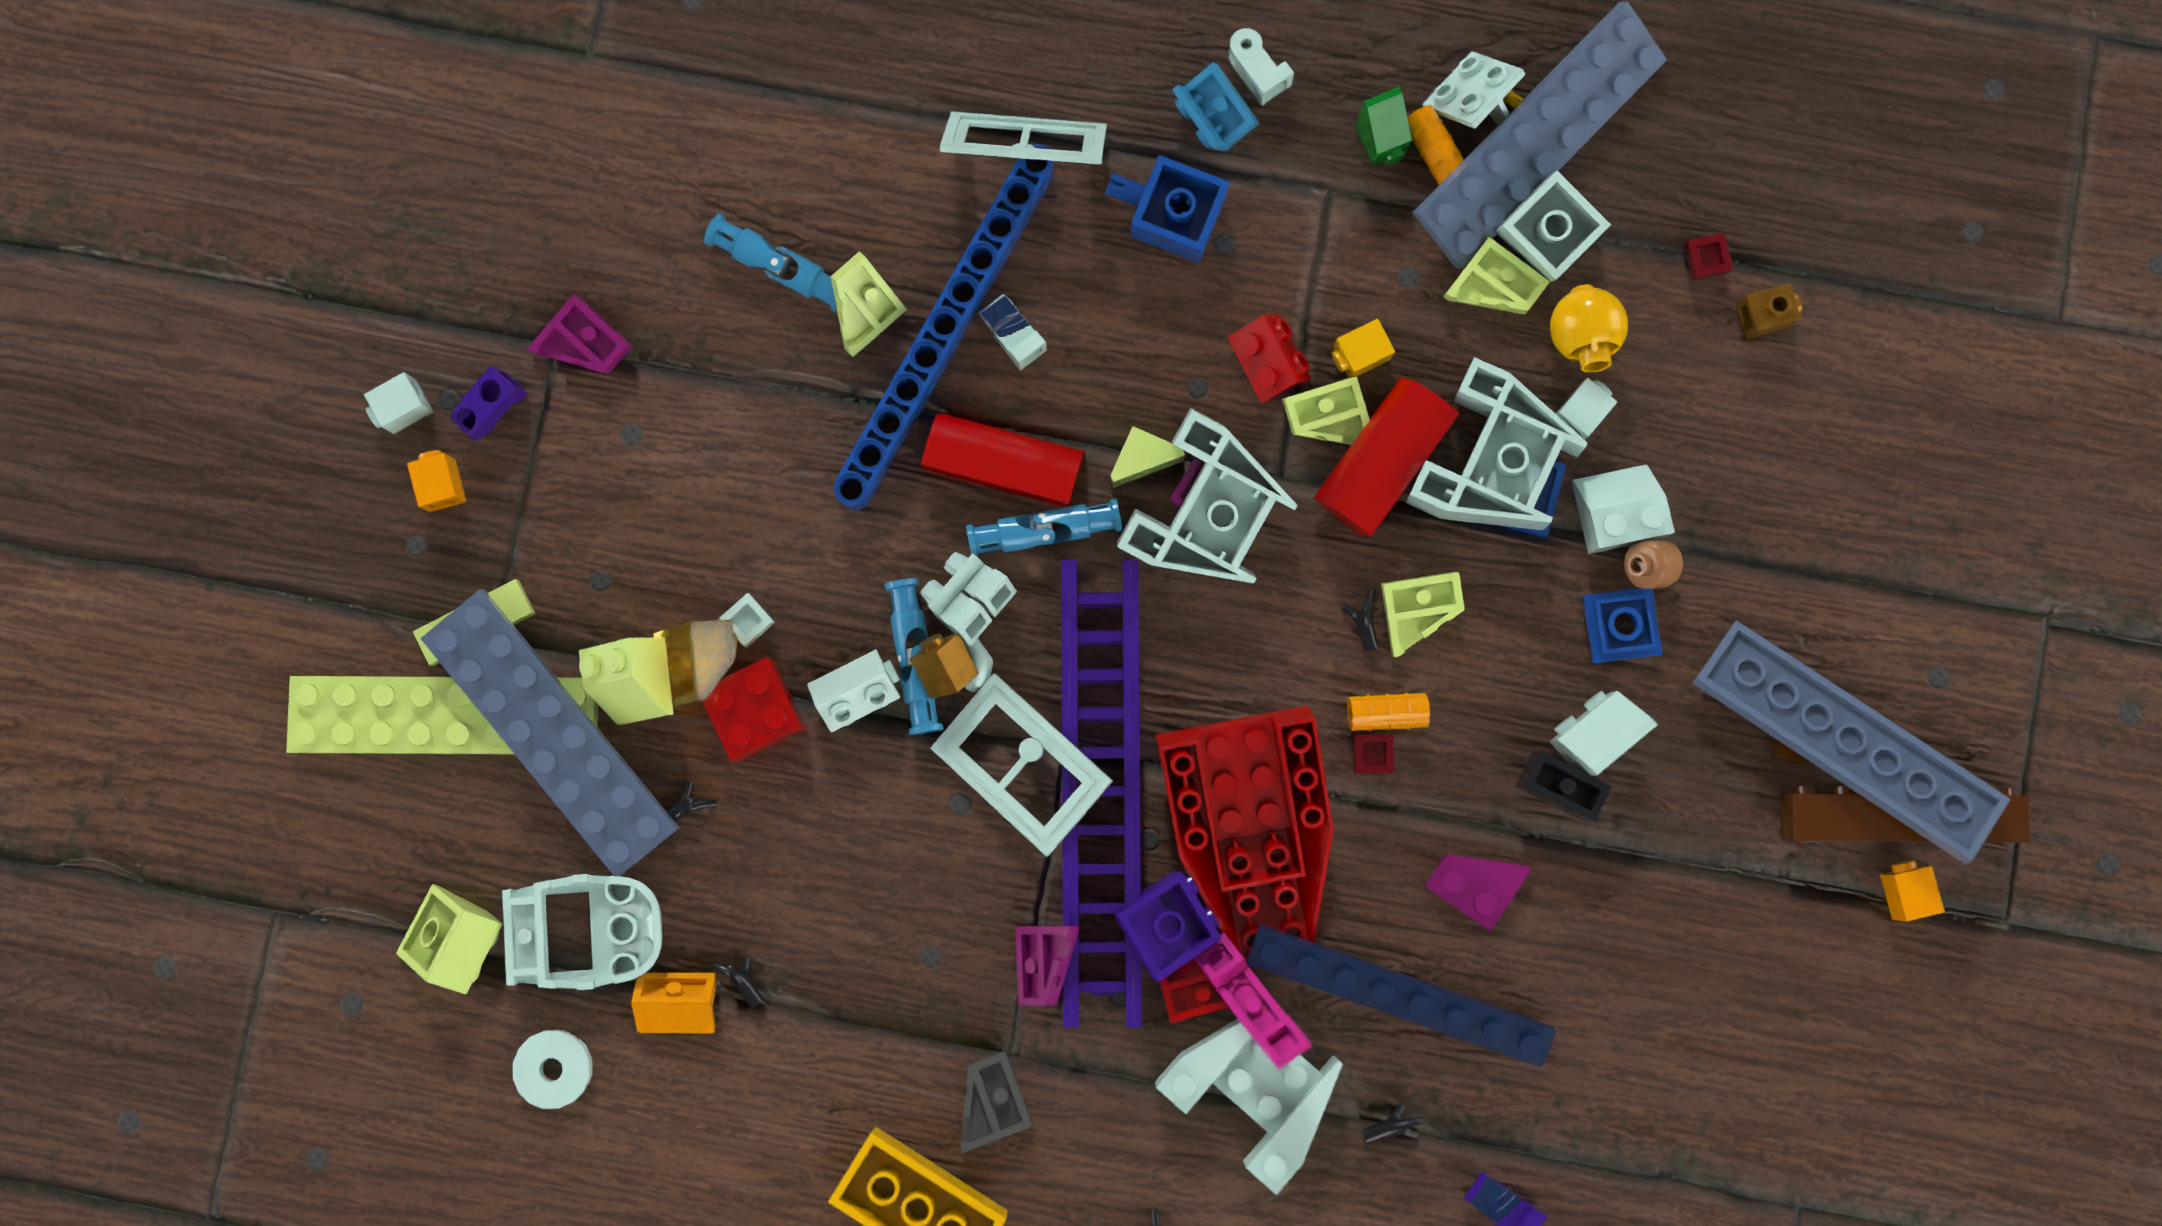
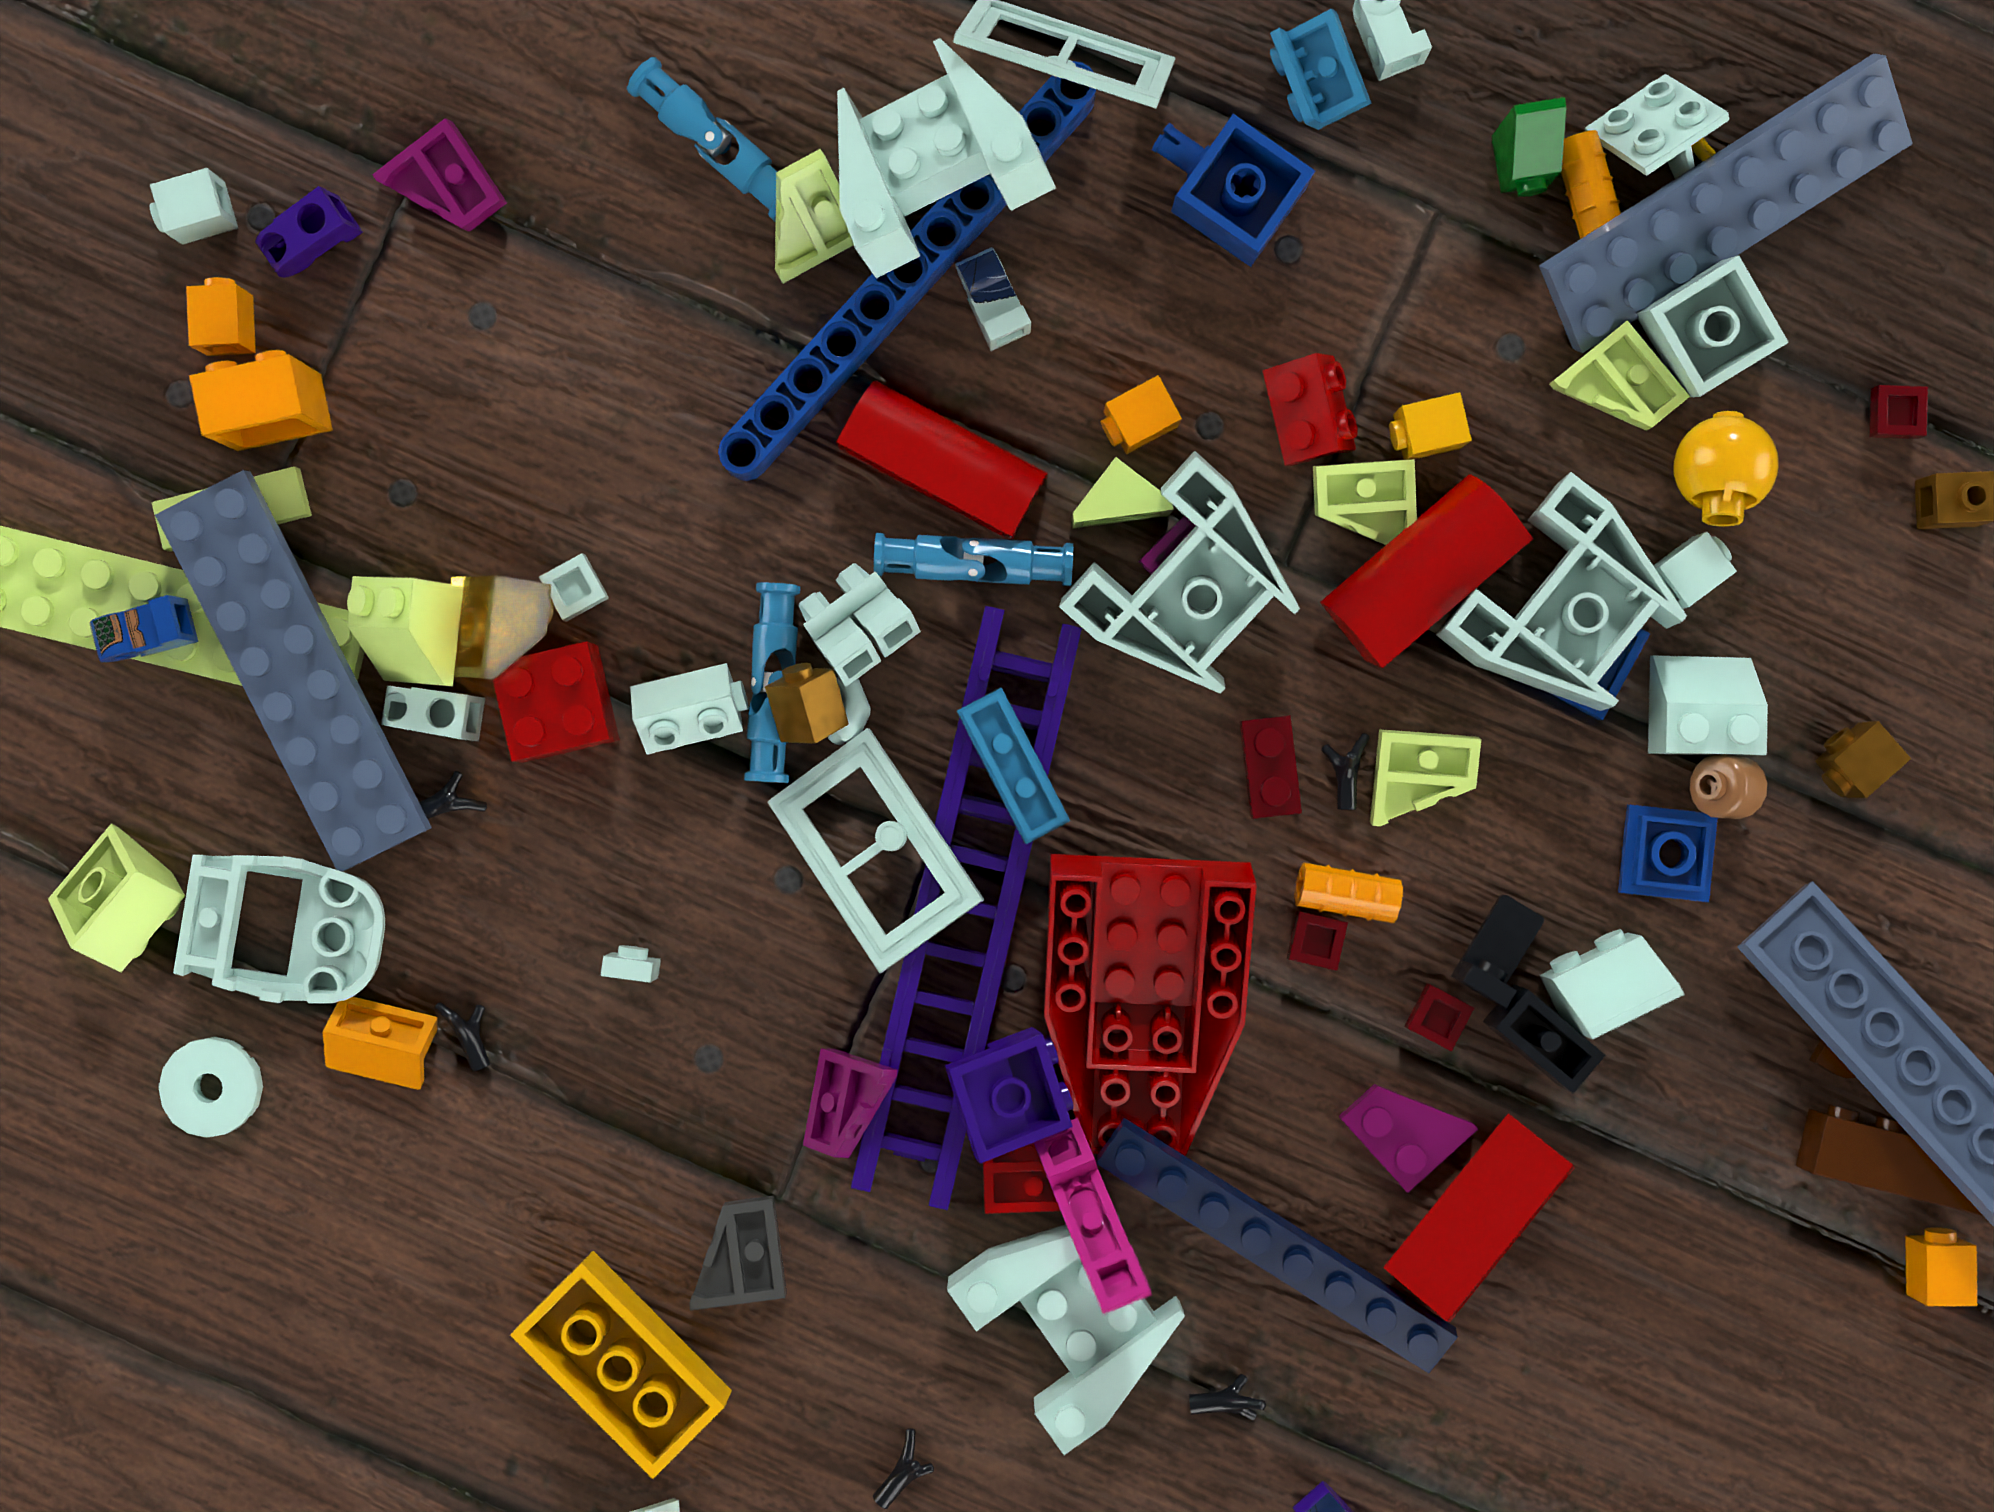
camera: 10 degrees right, 5 degrees up
none -> blue leg [89,595,198,662]
none -> light orange piece [189,350,333,451]
none -> light aqua leg [381,686,485,741]
none -> light aqua plate [601,945,661,983]
none -> light aqua wedge [837,38,1056,278]
none -> dark azure tile [956,688,1070,844]
none -> light orange brick [1100,375,1182,455]
none -> dark red plate [1240,715,1302,819]
none -> red brick [1383,1113,1575,1322]
none -> dark red plate [1404,983,1474,1052]
none -> black bracket [1451,894,1544,1008]
none -> pearl gold brick [1815,721,1911,798]

